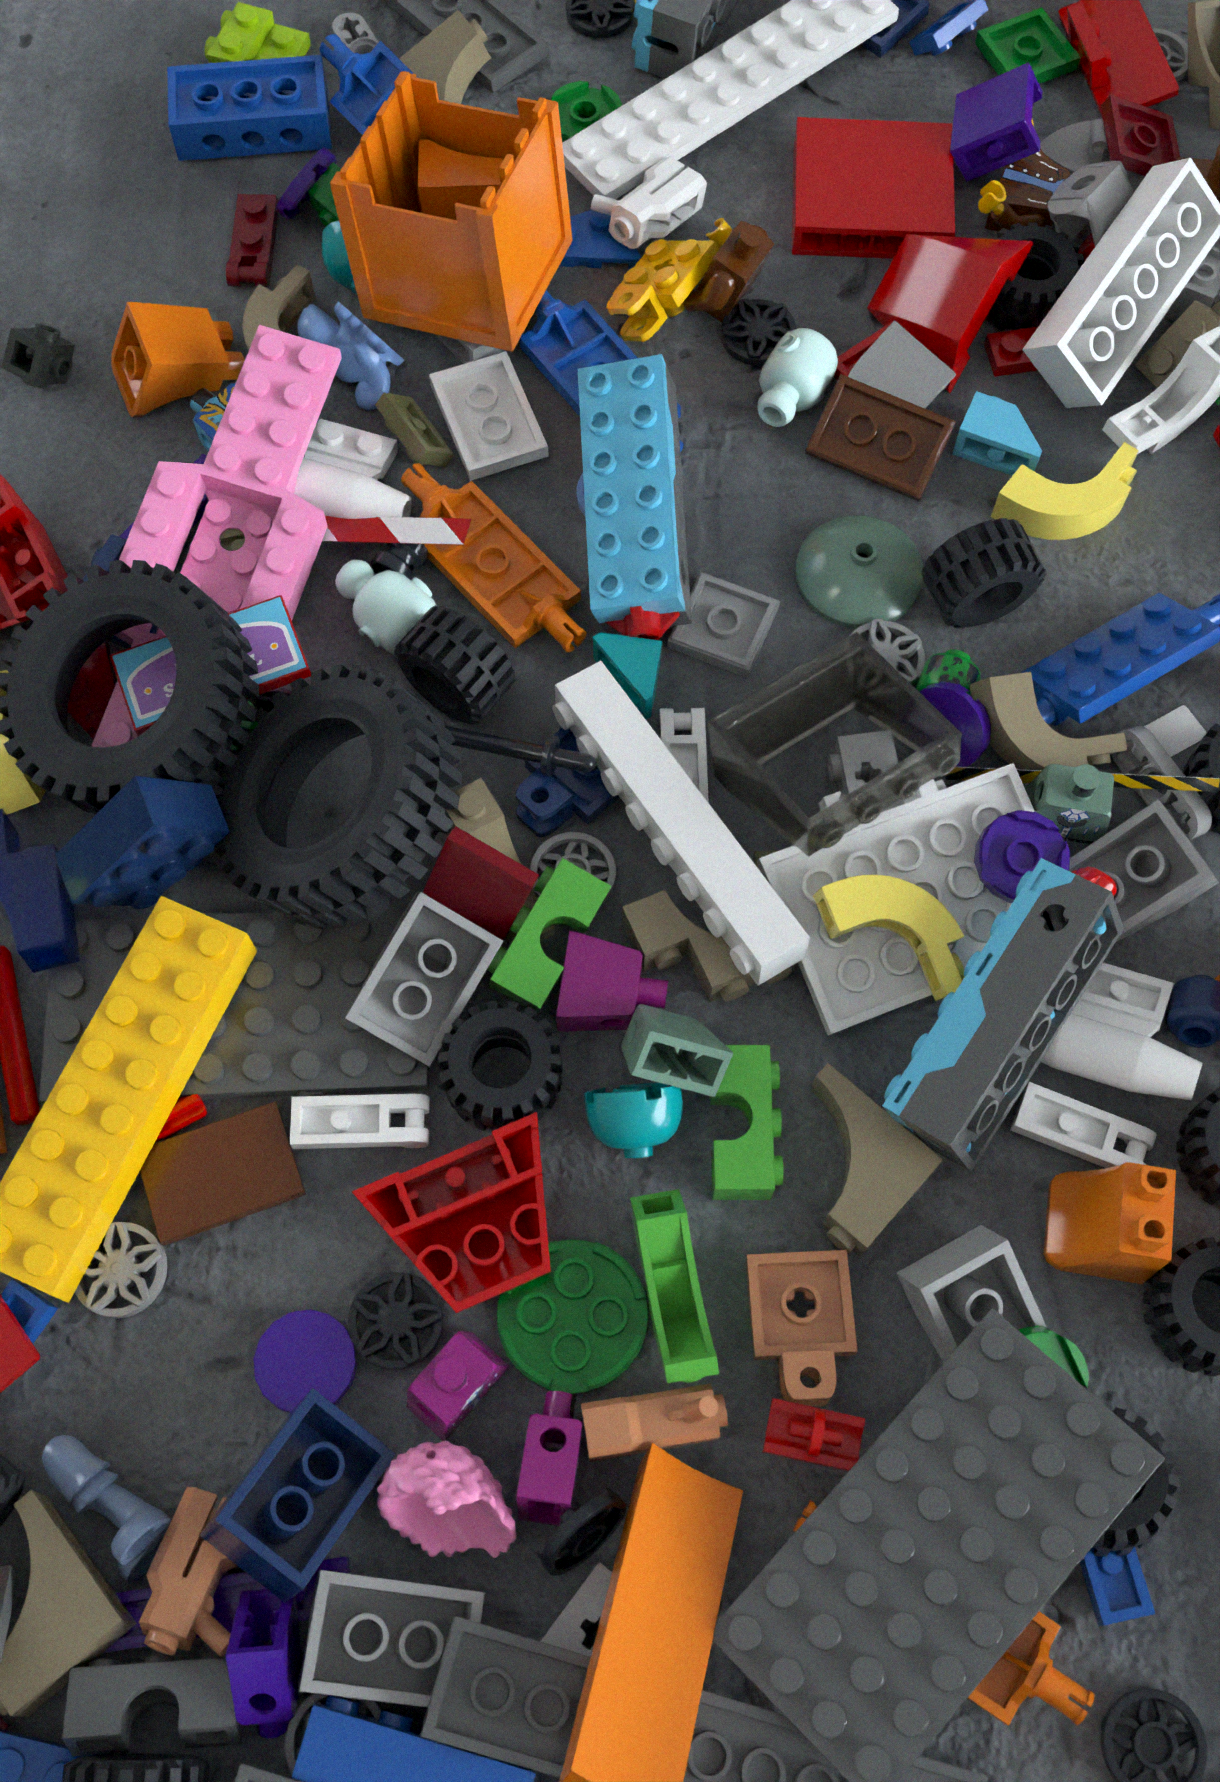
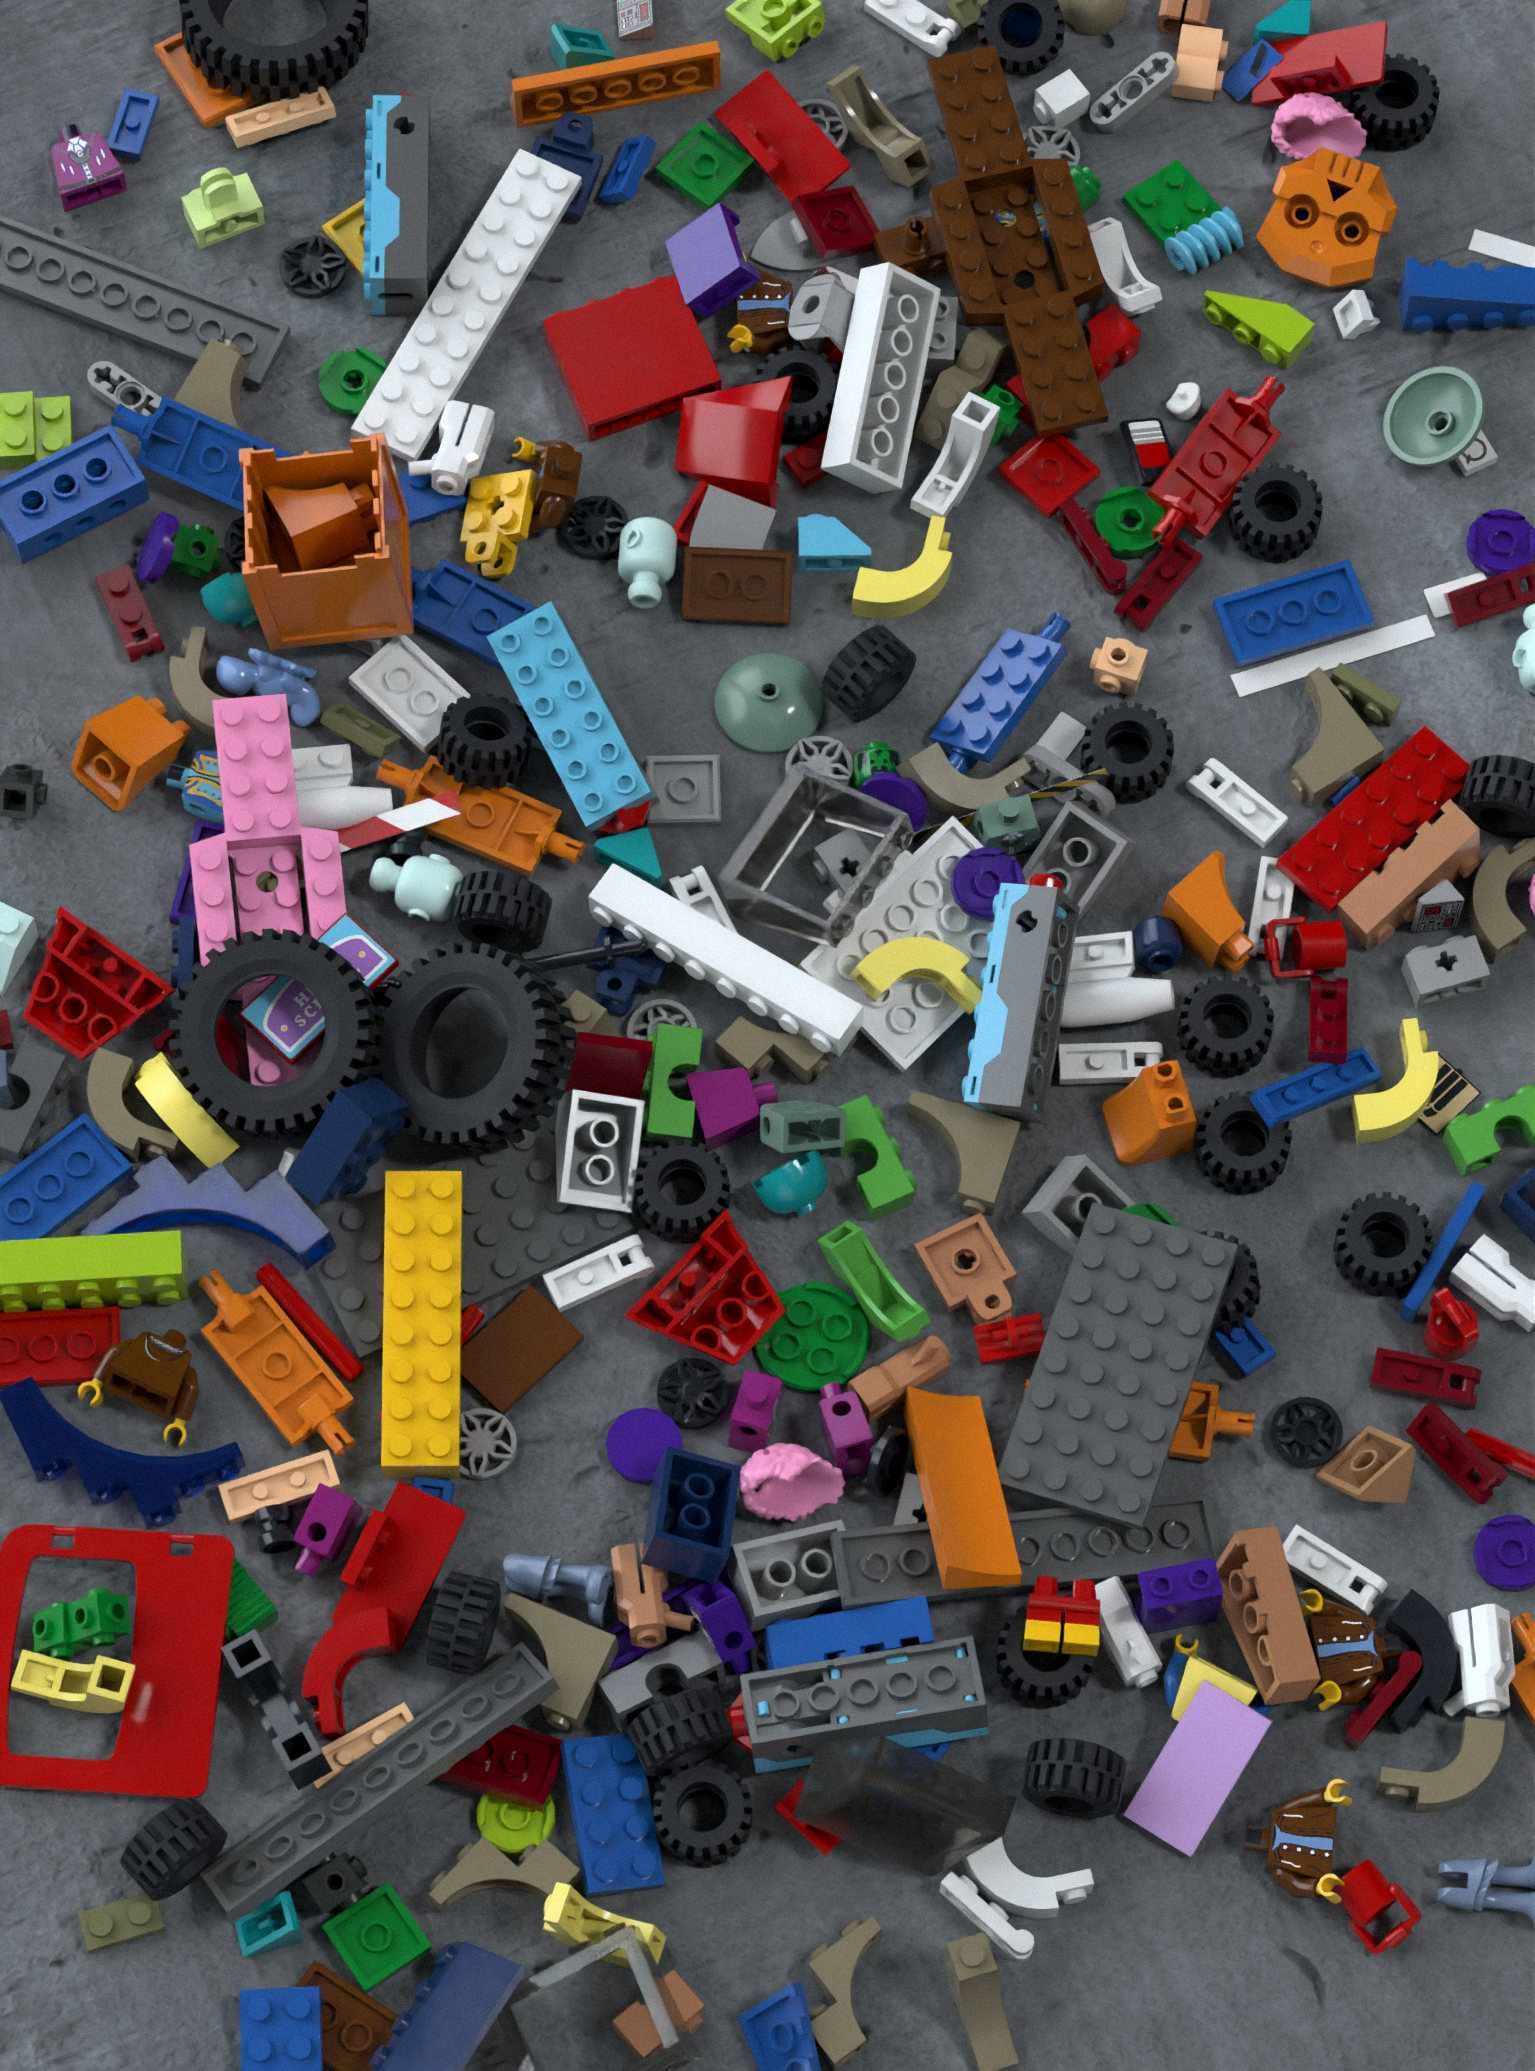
camera: 25 degrees left, 0 degrees up
none -> black tyre [436,693,533,790]

